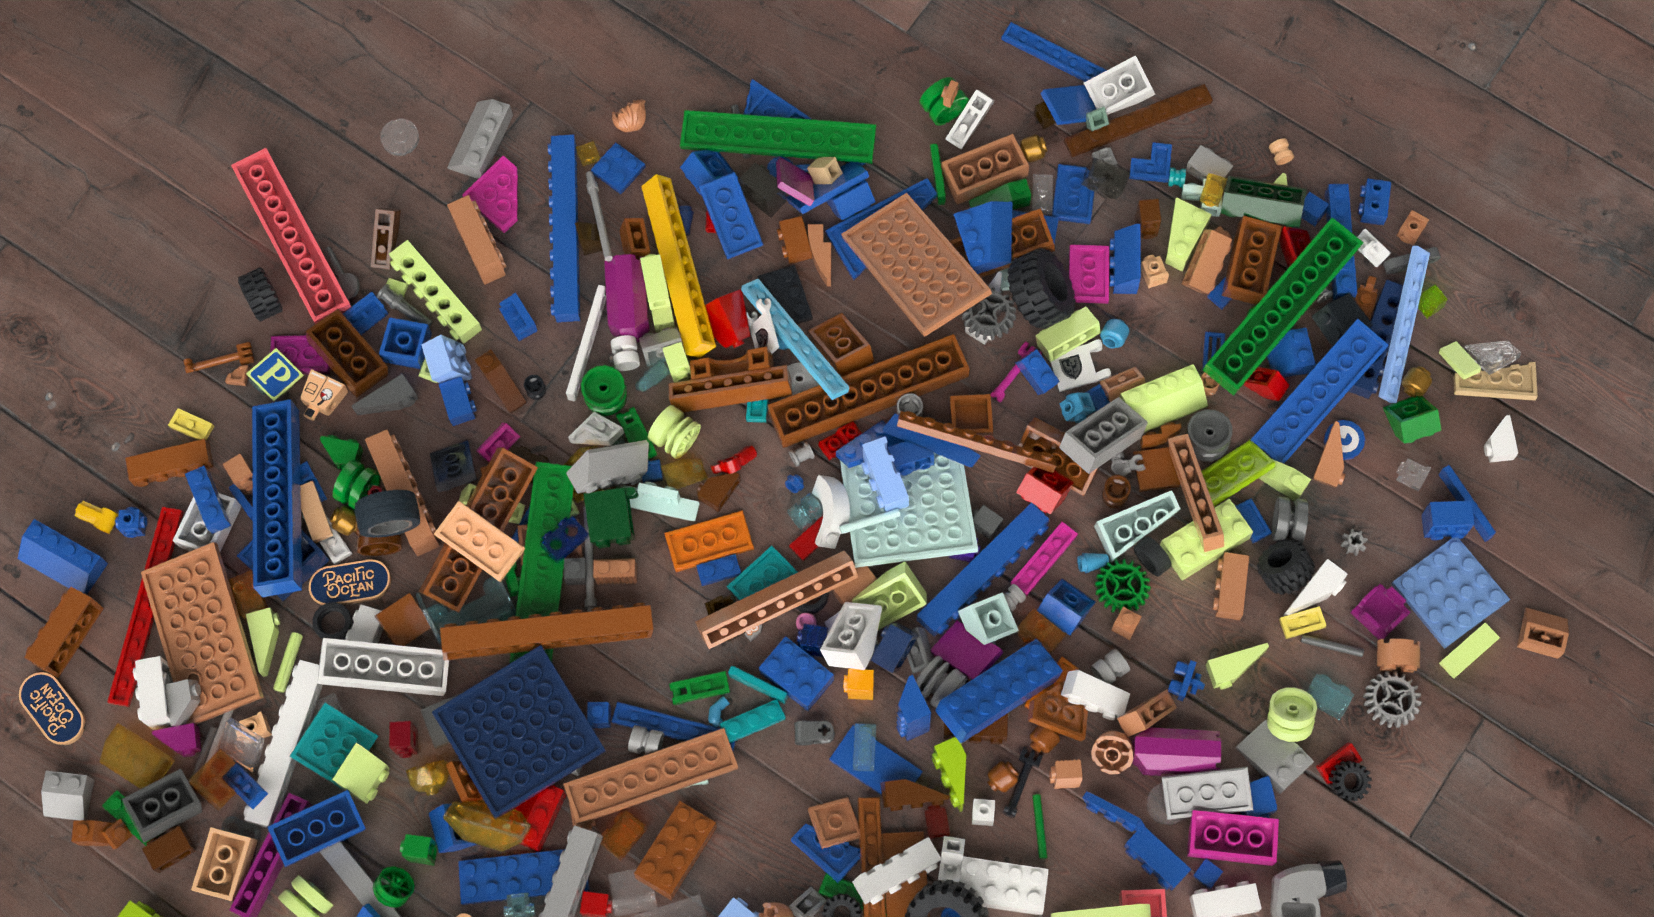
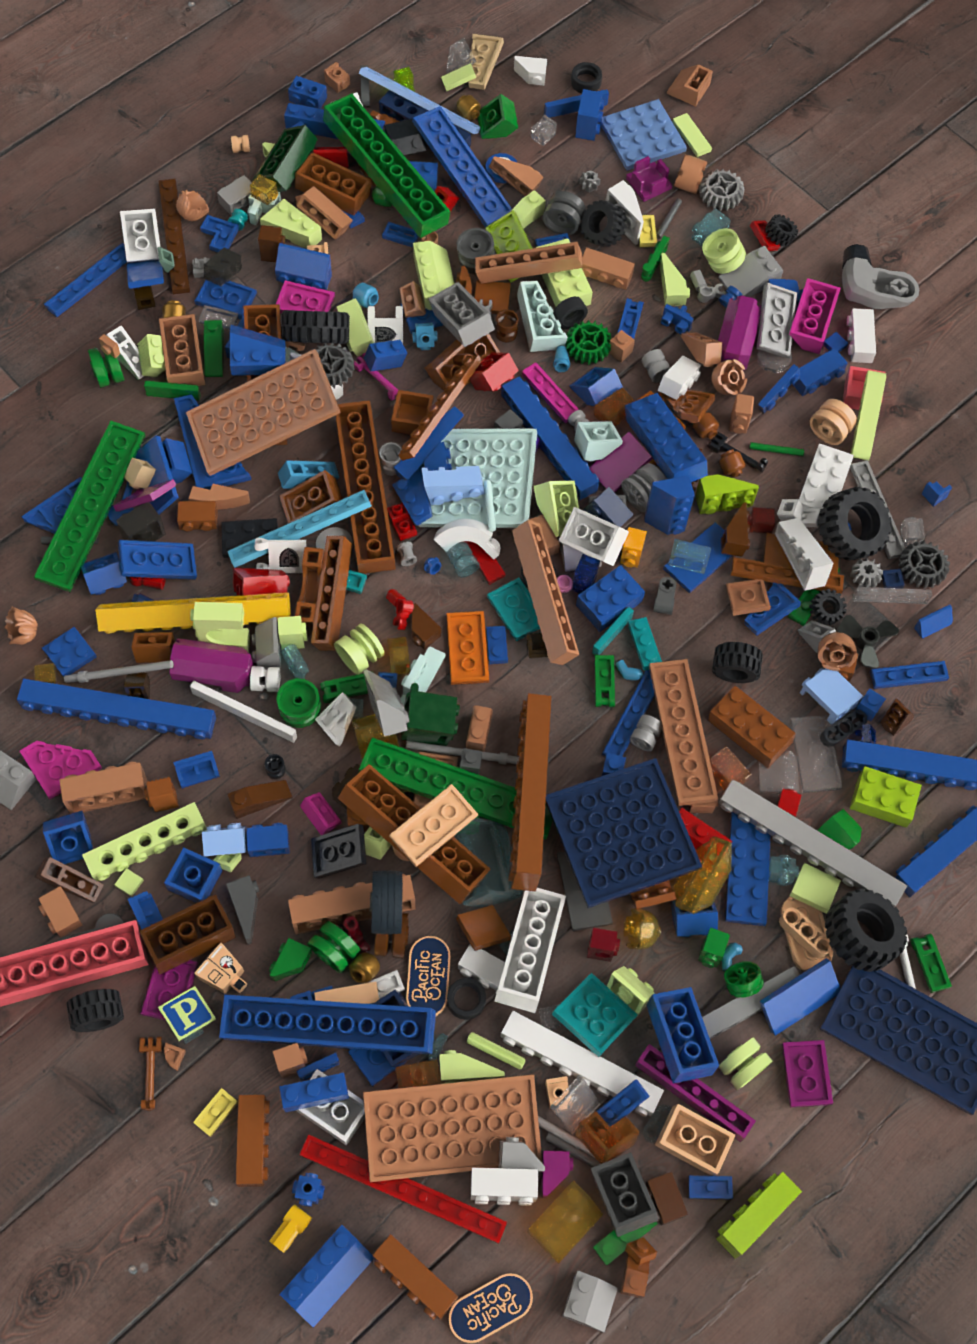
camera: 85 degrees left, 5 degrees down
dark grey pin [377,284,433,328] -> none
clear blue brick [541,516,589,564] -> none
white brick [972,799,995,826] -> none
none -> nougat brick [38,886,83,938]
none -> blue slope [43,811,94,864]
none -> yellowish green brick [137,334,166,377]
none -> dark orange brick [144,777,179,812]
none -> nougat hair [176,190,209,221]
none -> dark azure slope [278,461,339,489]
none -> clear light blue tile [428,1033,448,1062]
none -> black tyre [571,62,602,93]
none -> blue plate [618,298,644,339]
none -> green plate [641,236,670,282]
none -> blue plate [688,1175,733,1200]
none -> light grey bar [690,270,726,303]
none -> black tyre [712,642,763,683]
none -> blue wheel [719,285,743,308]
none -> dark azure arm [722,943,743,971]
none -> light nougat wheel [810,399,857,445]

